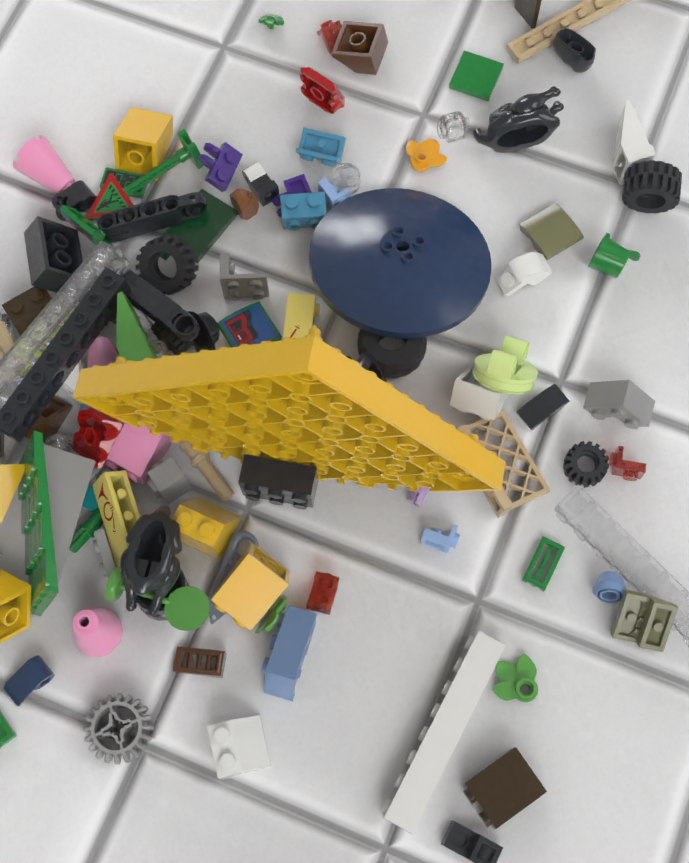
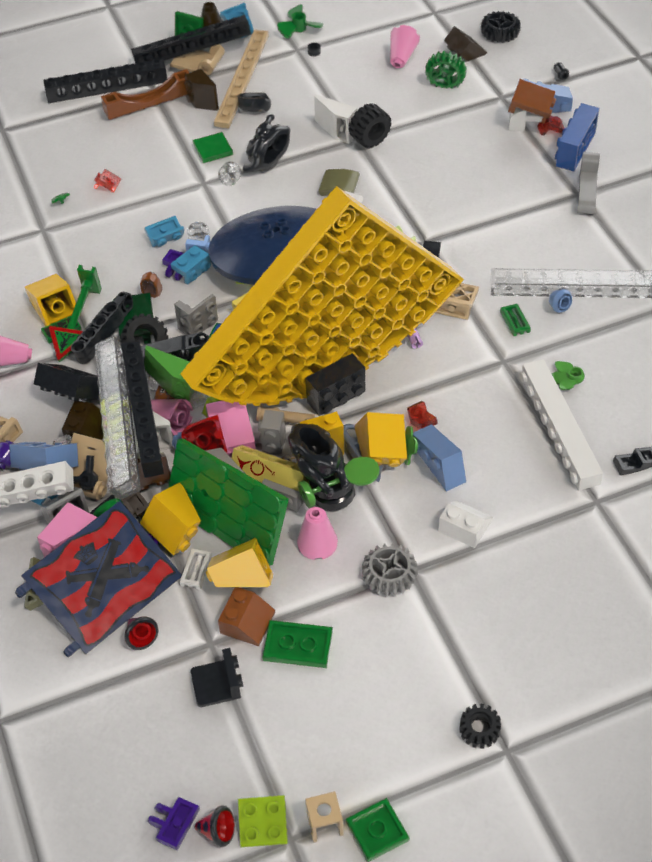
camera: 45 degrees left, 20 degrees down
dark blue panel [4,655,55,706] -> none
black piece [52,180,96,221] -> none
green slope [60,205,113,251] -> none
reddish brown slope [173,646,227,678] -> none
dark purple hinge [198,142,243,192] -> none
black leg [242,162,279,207] -> none
red slope [300,67,345,114] -> none
reddish brown slope [331,21,388,75] -> none
light orange plate [406,139,447,172] -> none
light blue bracket [421,524,460,553] -> none
dark brown brick [463,747,547,829] -> none
black tyre [563,441,610,488] -> none
light grey brick [583,380,655,429] -> none
green hat [588,232,641,278] -> none
clear red bracket [609,446,646,481] -> none
olive slope [610,589,678,652] -> none

